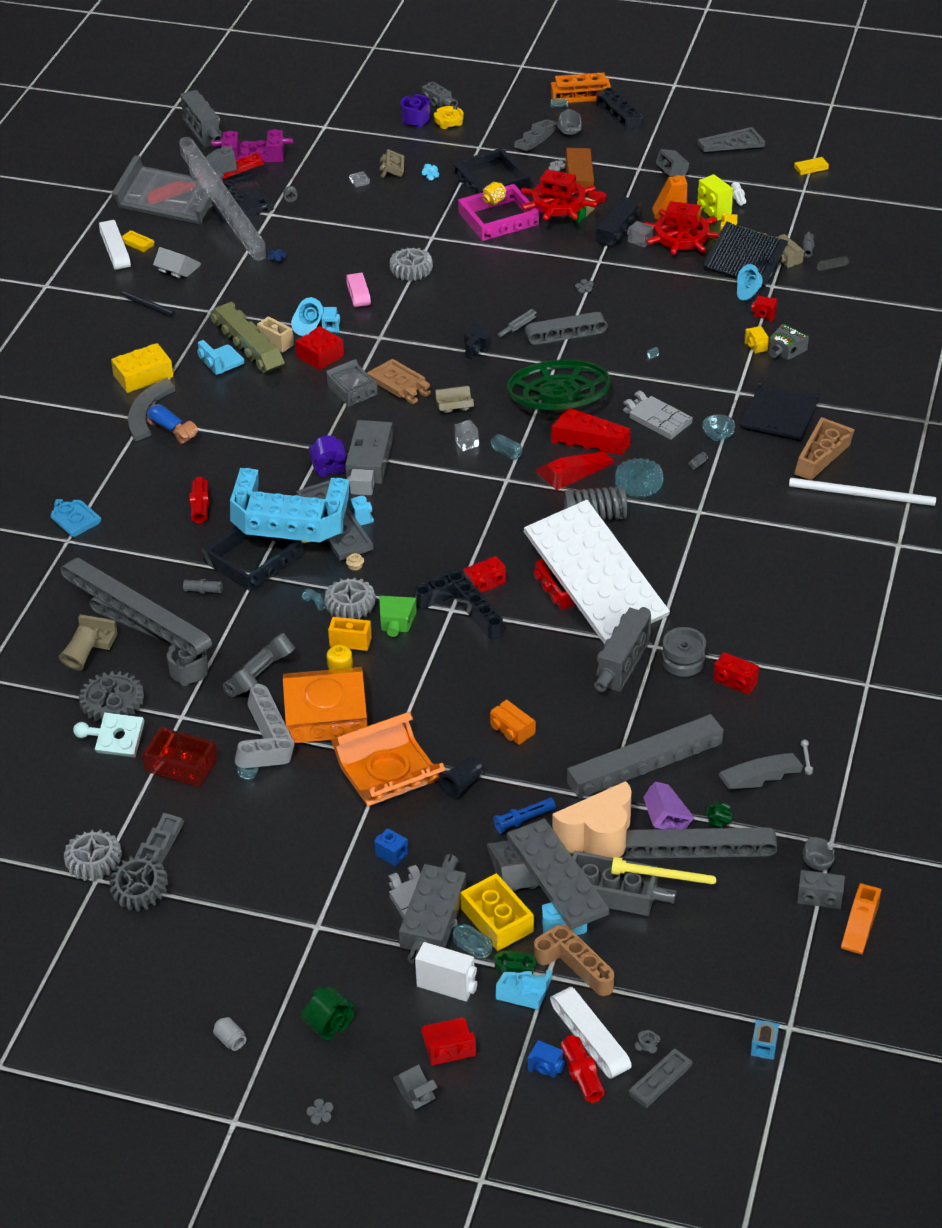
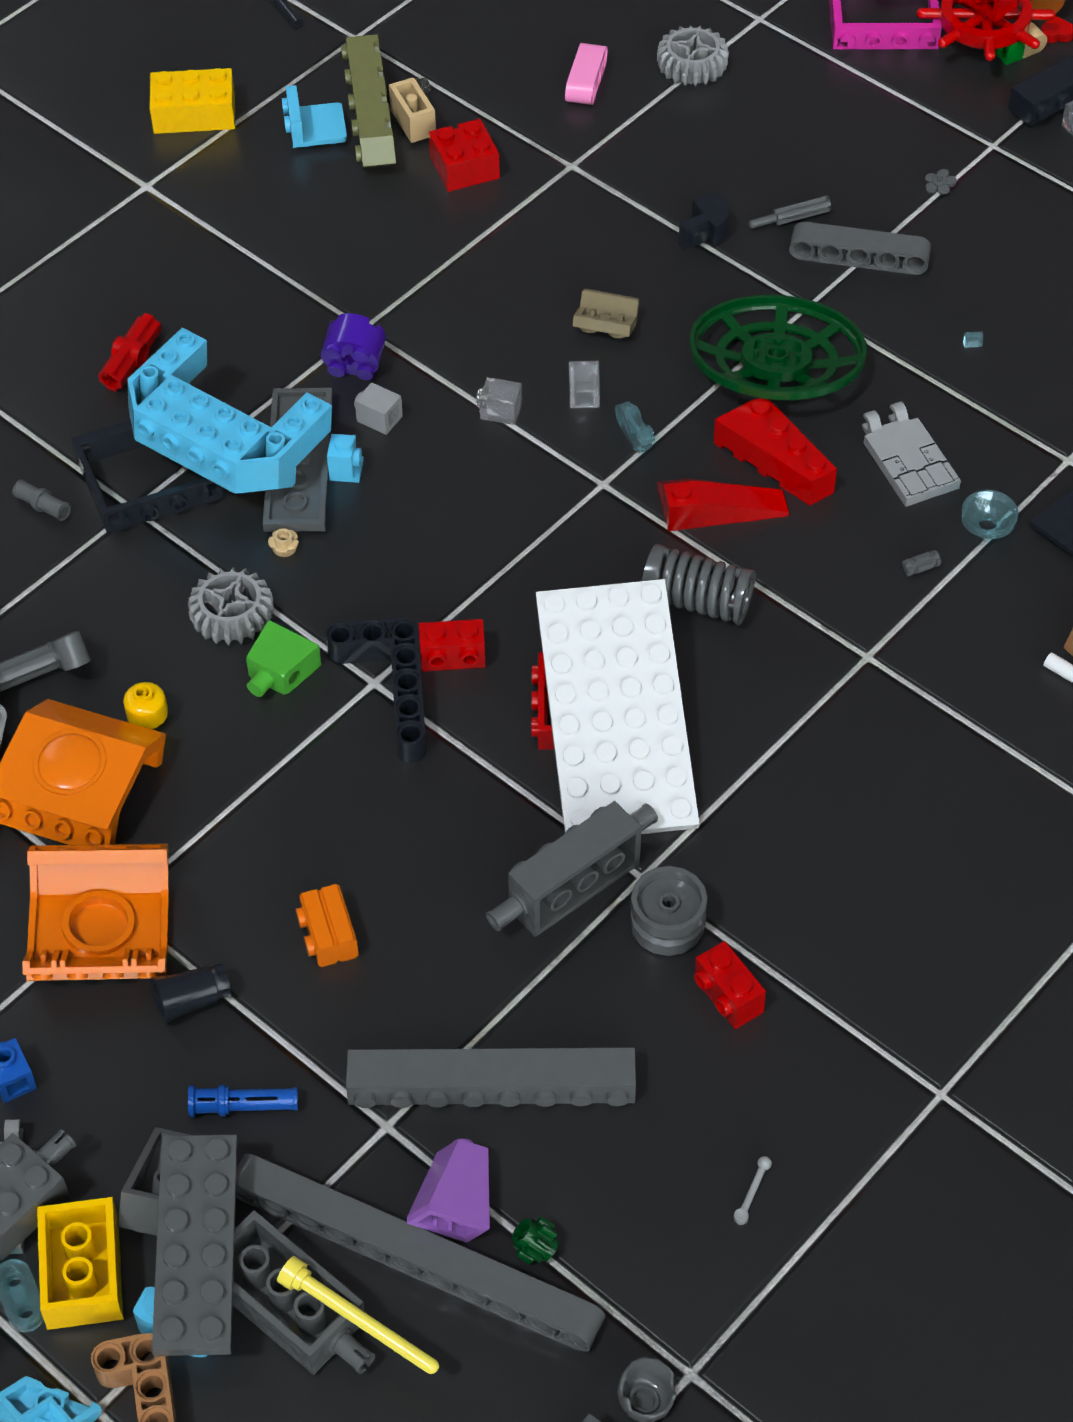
camera: 25 degrees right, 10 degrees up
dark grey tile [128,378,175,442] -> none
piece [147,404,198,445] -> none
medium azure piece [291,297,323,336] -> none
clear light blue arm [302,589,326,610] -> none
medium azure brick [322,307,340,332] -> none
dark grey window [326,359,378,407] -> none
light orange brick [328,617,372,651] -> none
dark grey brick [345,420,393,484] -> none
medium nougat tile [367,359,431,404] -> none
dark green beam [494,951,536,974] -> none
light nougat brick [553,781,631,858] -> none
clear light blue gear [615,457,664,498] -> none
dark grey slope [719,753,803,789] -> none
none -> clear brick [476,377,522,425]

